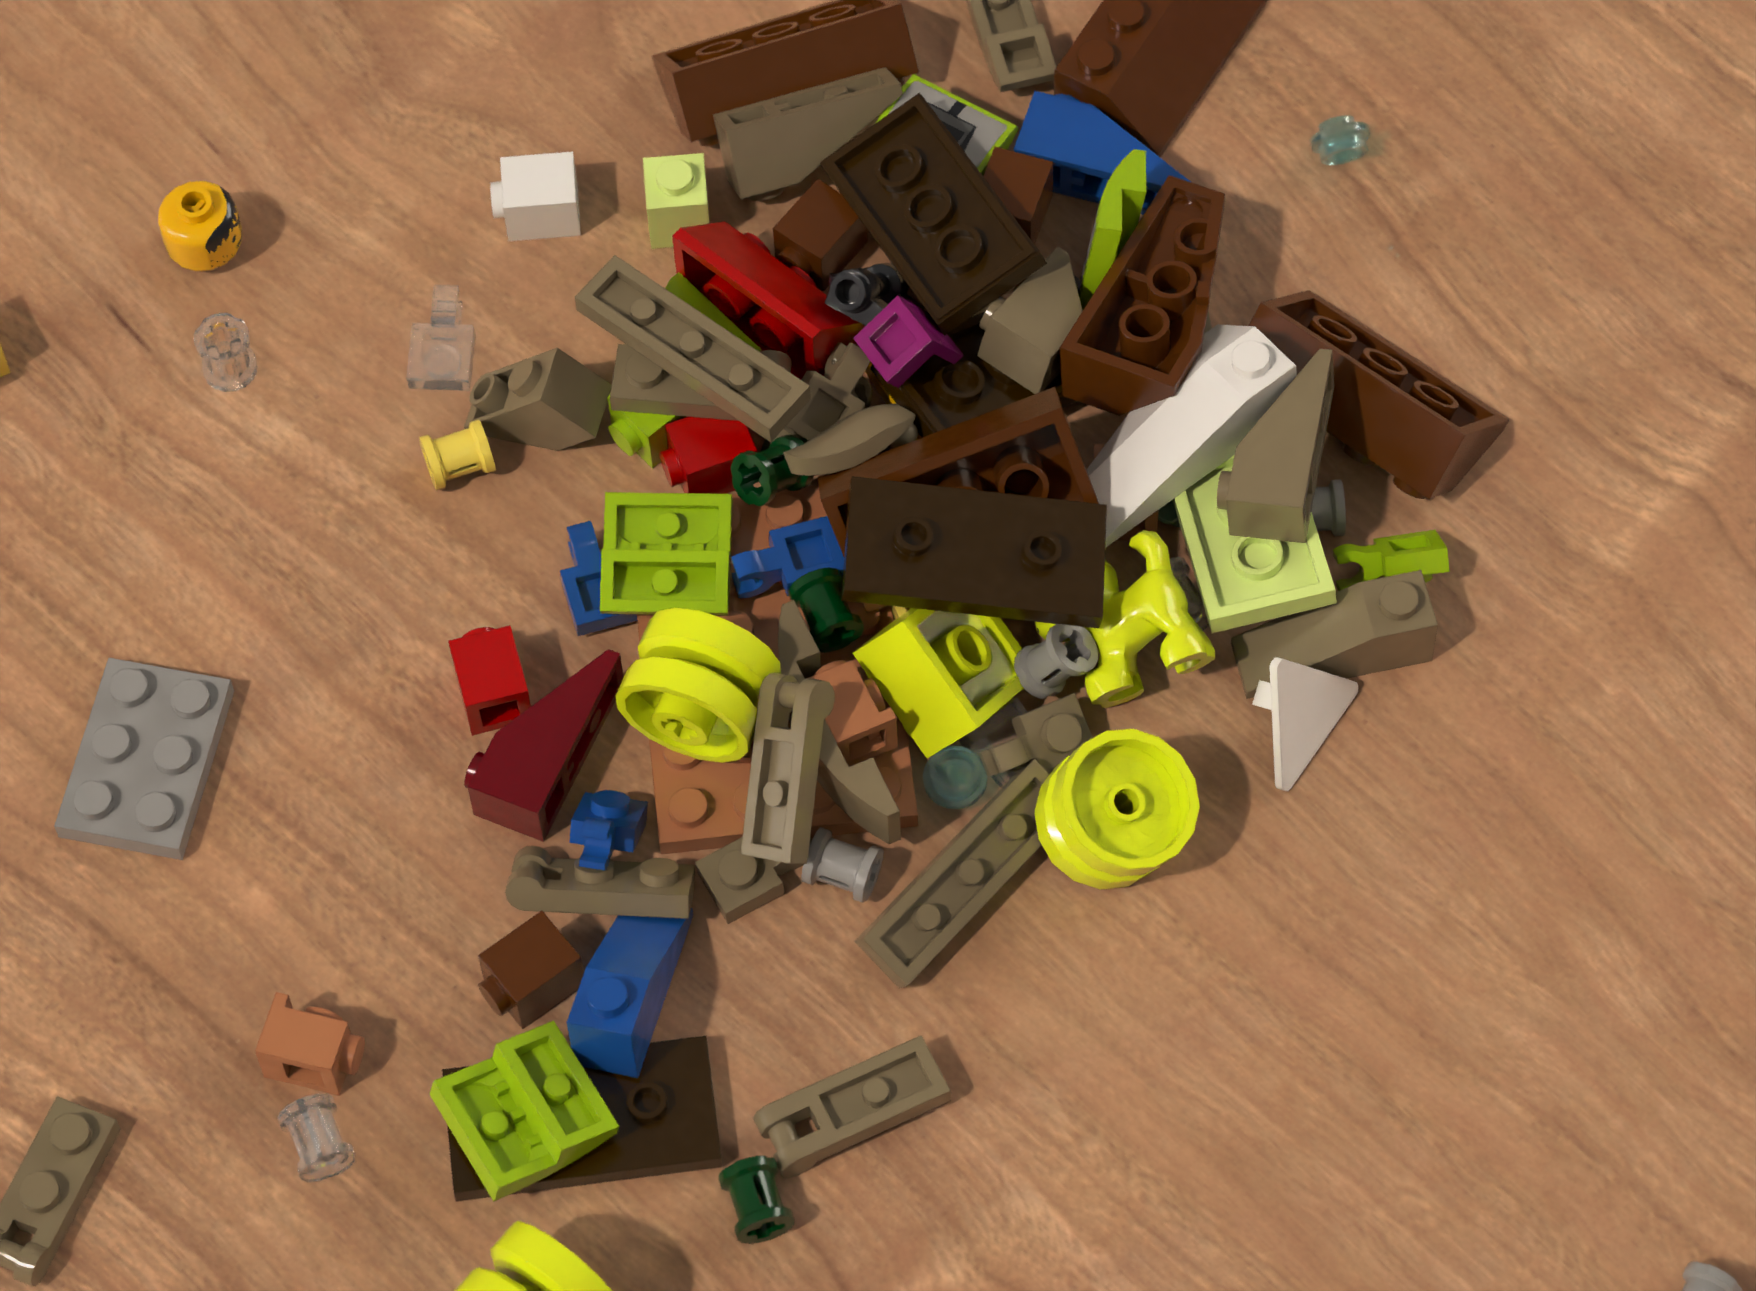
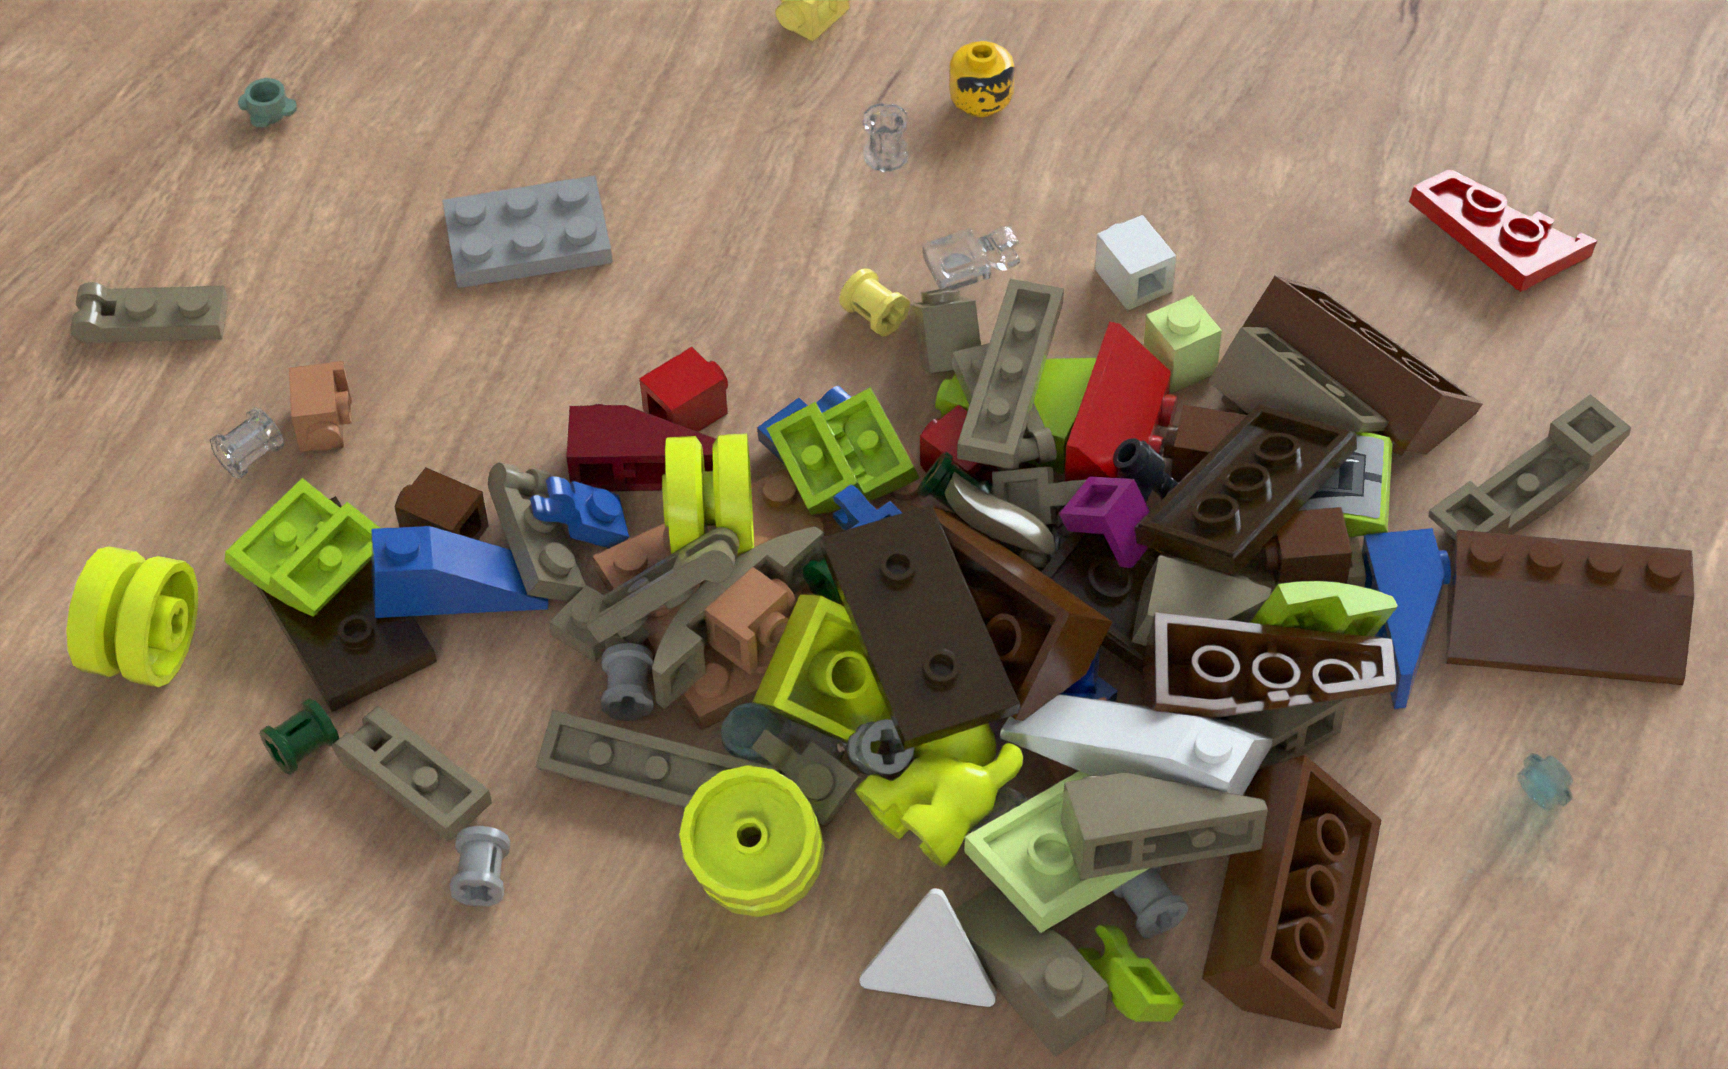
camera: 65 degrees right, 10 degrees down
none -> light grey bush [450,826,511,906]

